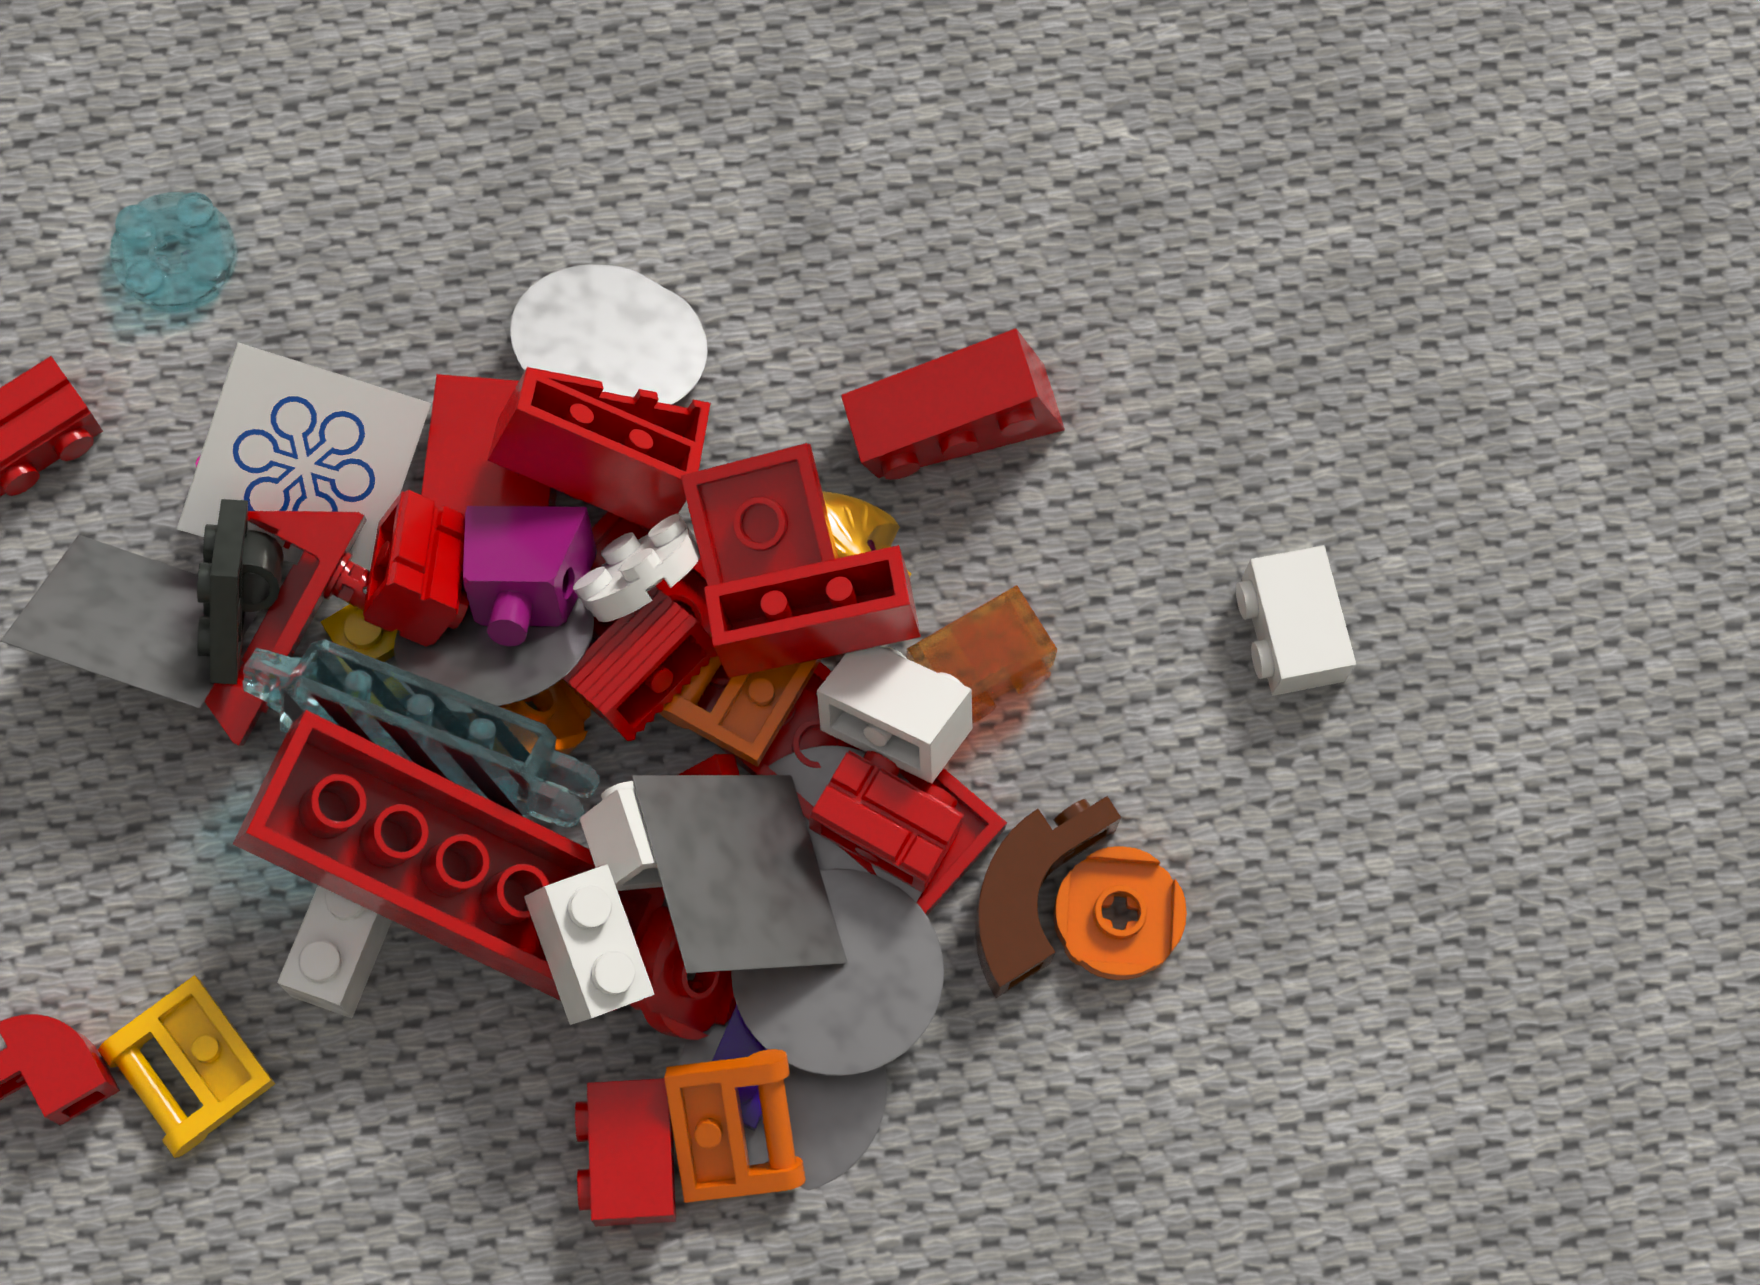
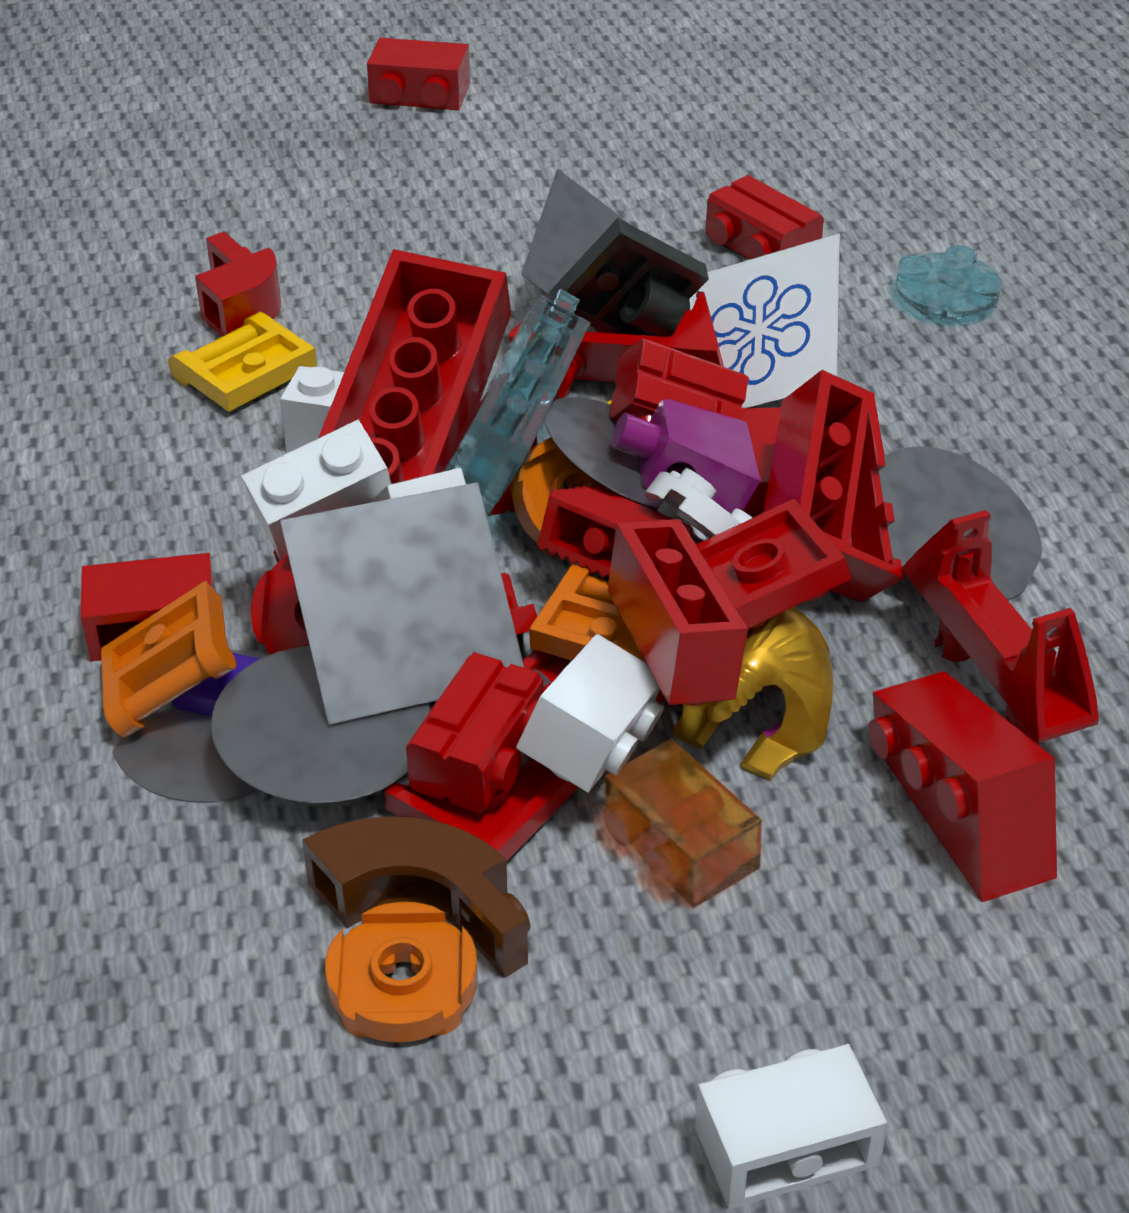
camera: 90 degrees right, 30 degrees down
none -> red hose [903,510,1099,745]

